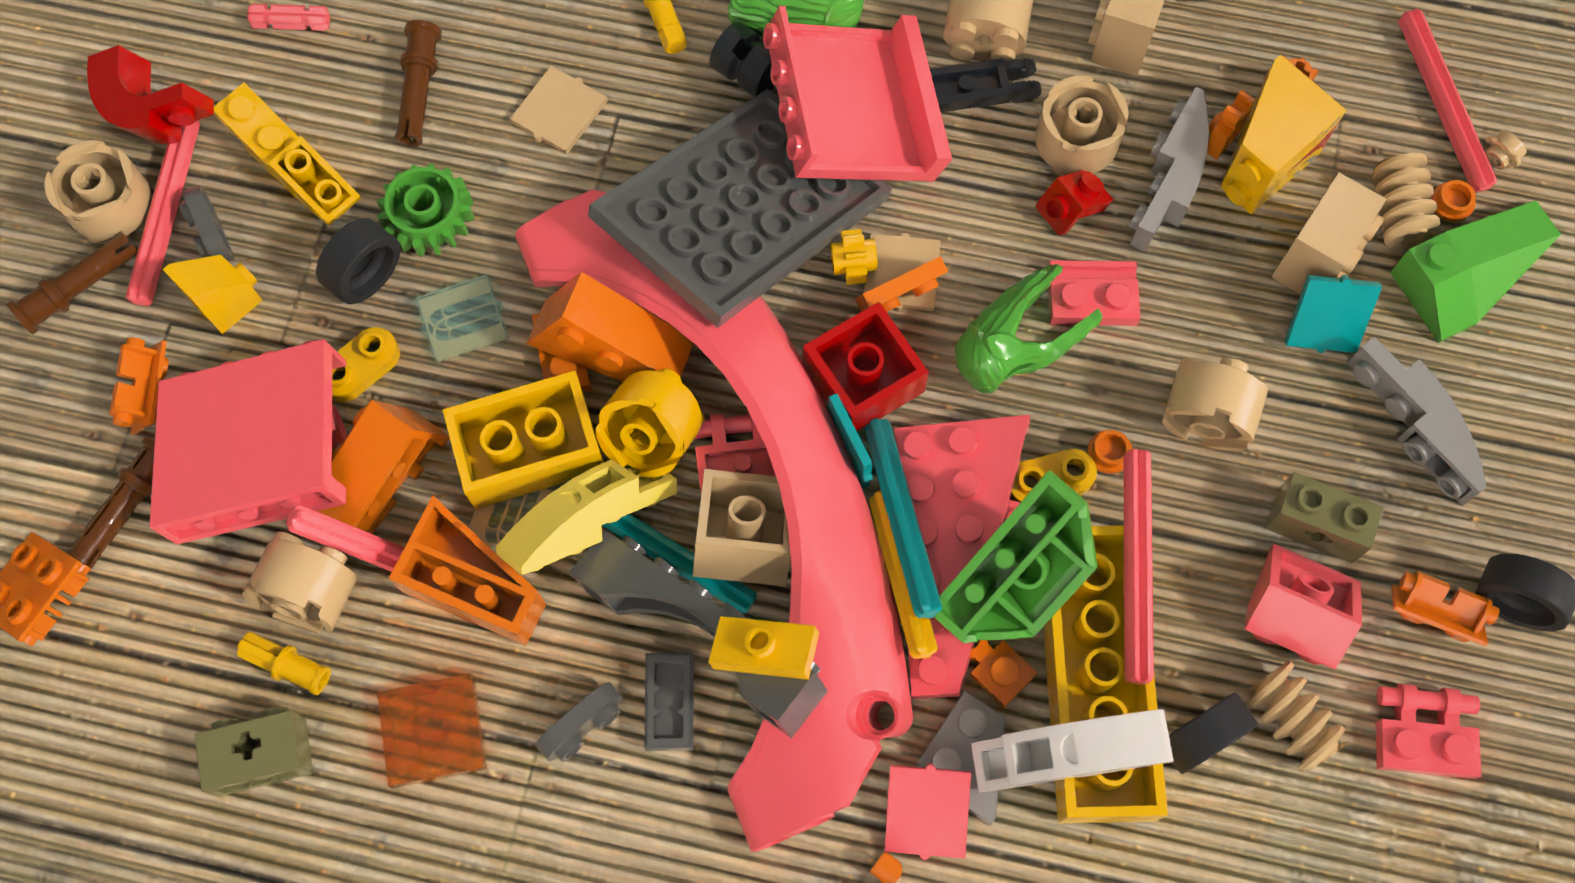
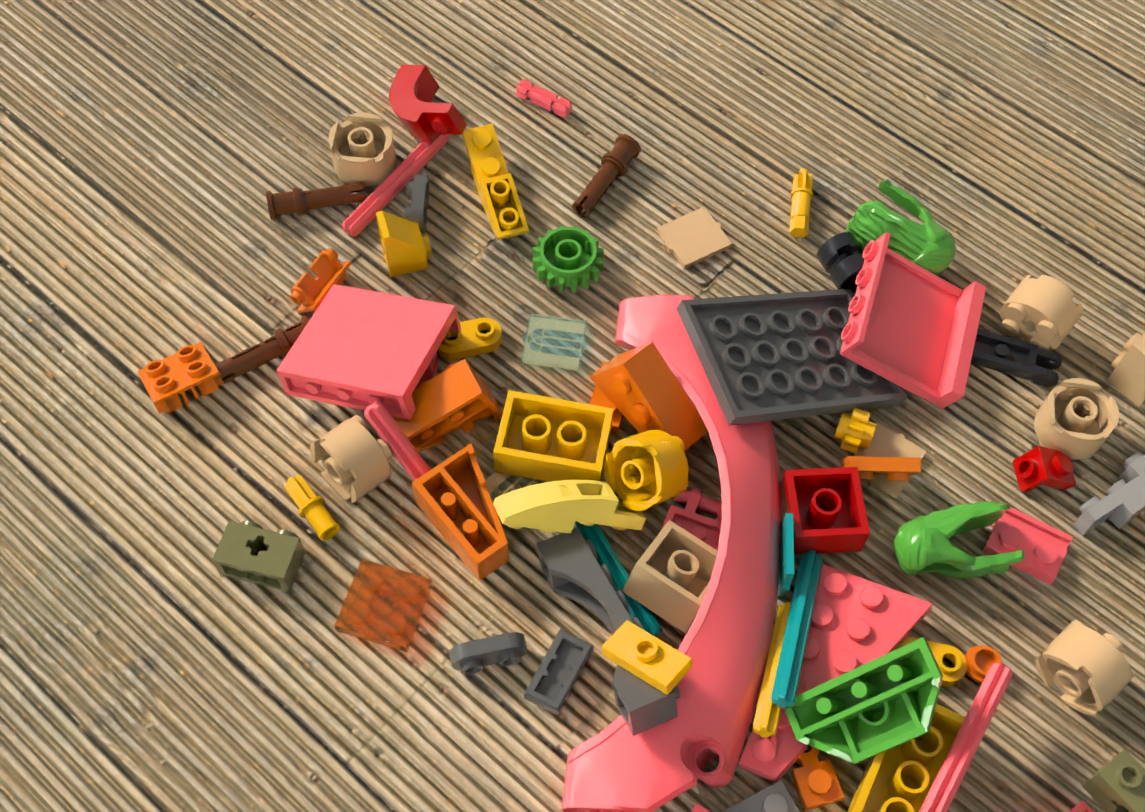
camera: 25 degrees right, 10 degrees down
black tyre [316,218,401,305] -> none

